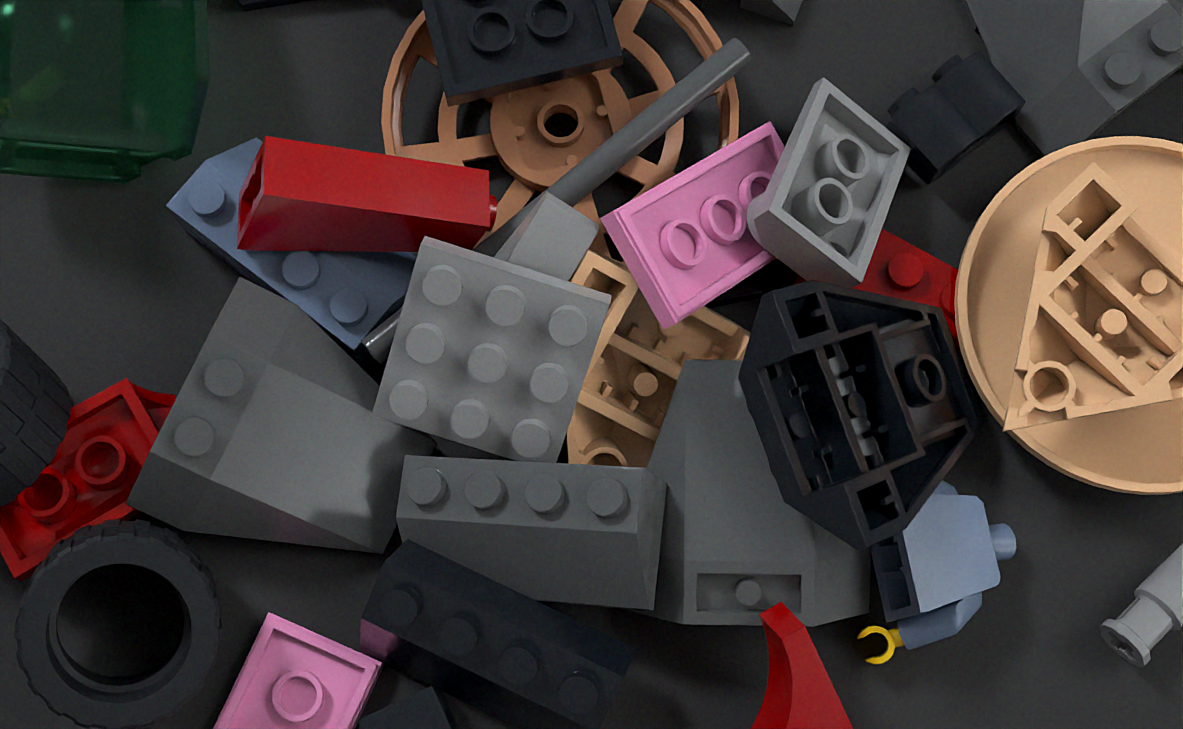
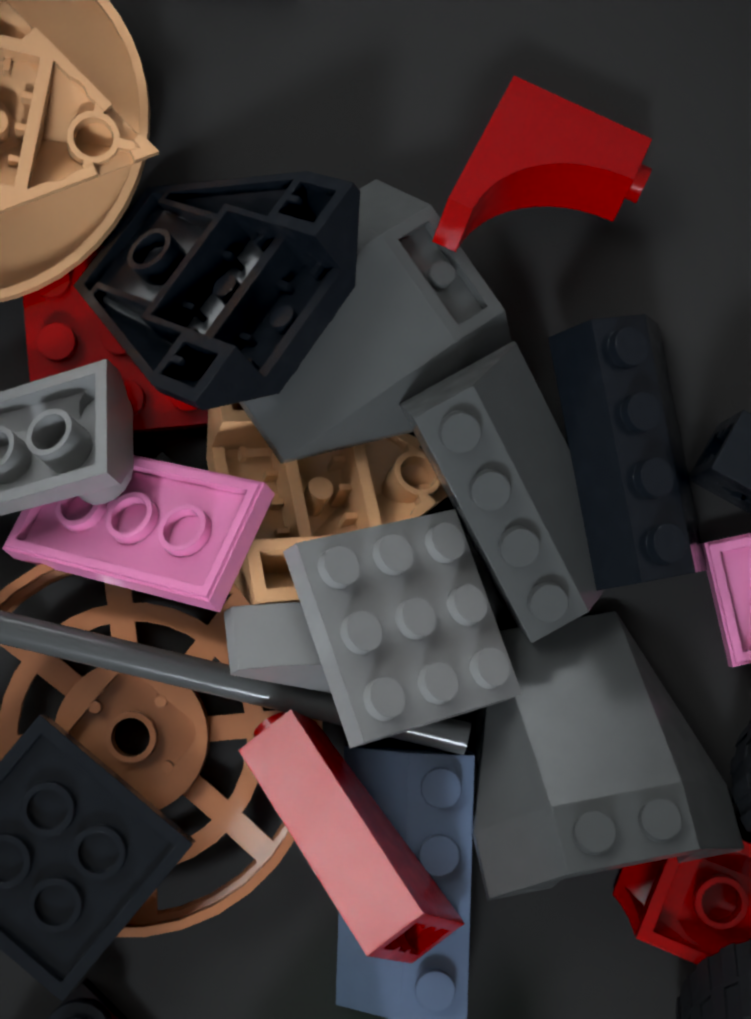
camera: 125 degrees left, 10 degrees up
sand blue torso [857,480,1016,664] -> none

